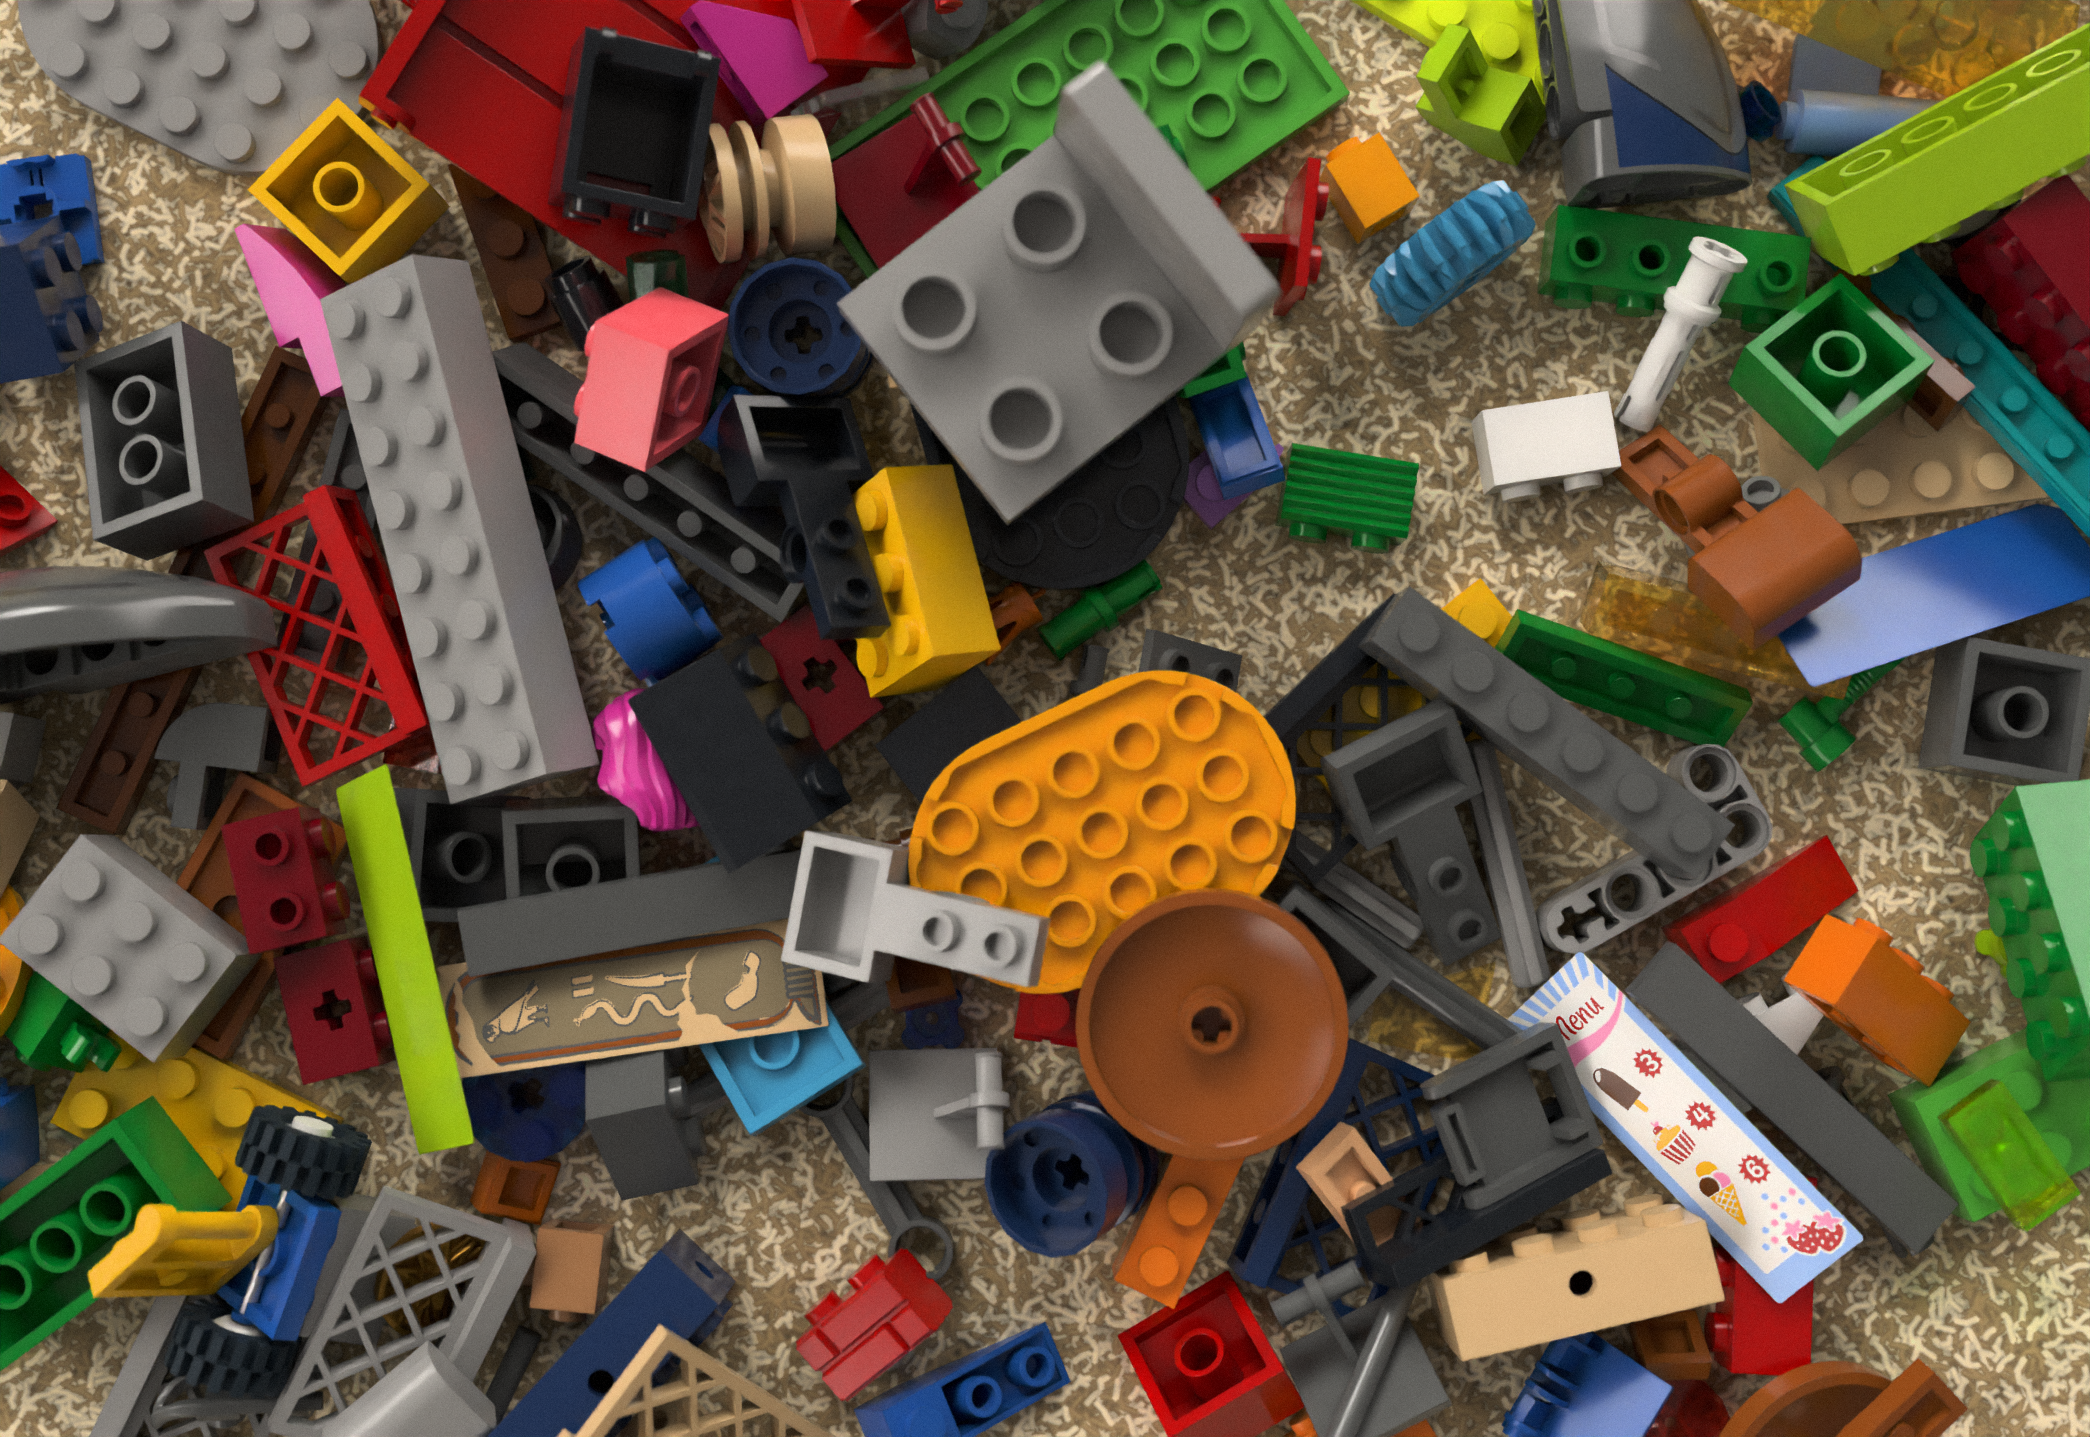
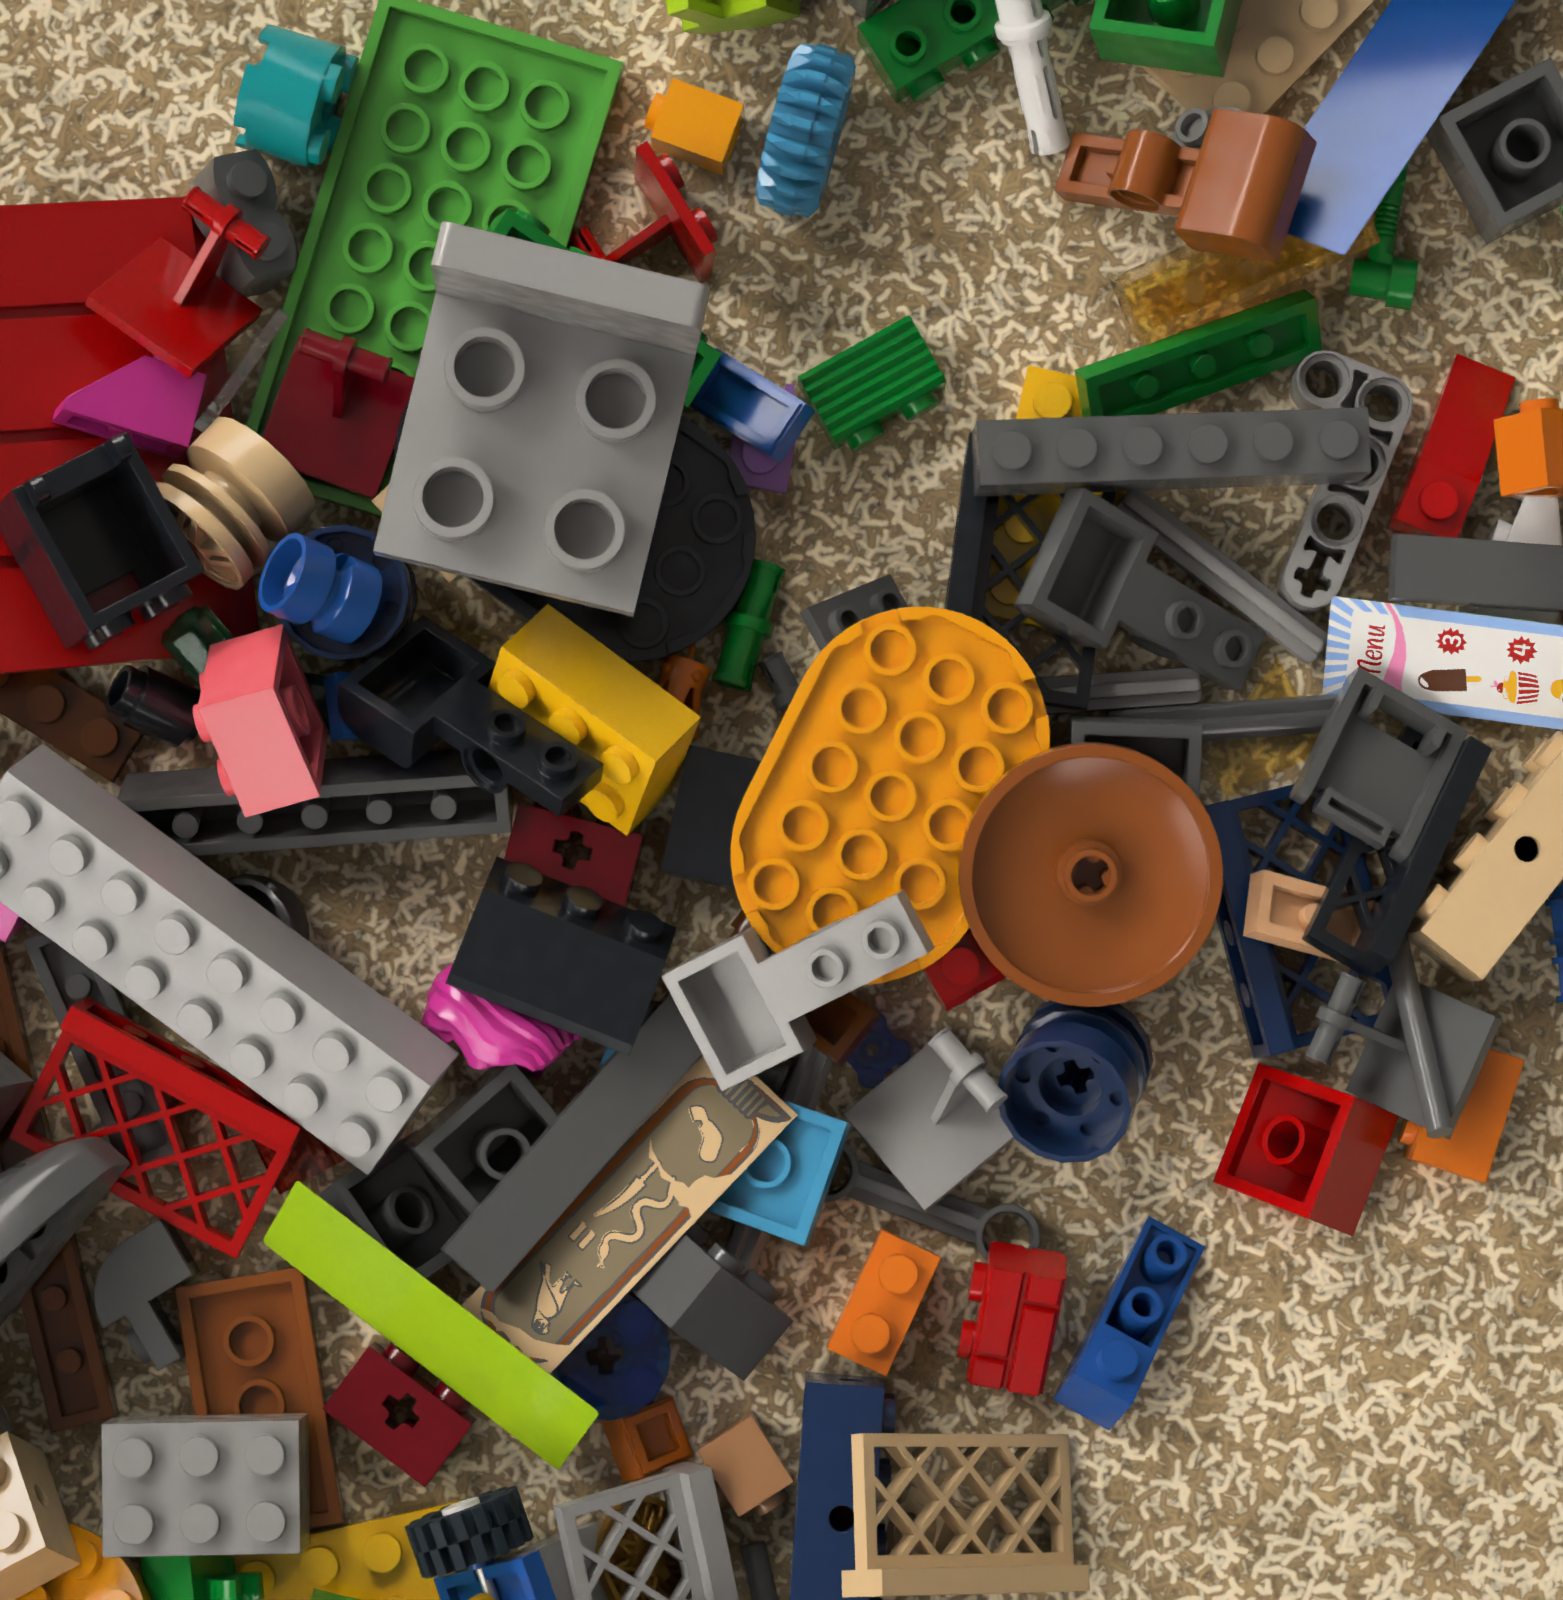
camera: 30 degrees left, 0 degrees up
dark red brick [221,807,351,955] -> none
blue brick [578,537,724,687] -> none
orange brick [1112,1152,1245,1309] -> none
white brick [1471,391,1621,503] -> none
none -> blue wheel [258,532,382,644]
none -> orange brick [827,1227,941,1376]

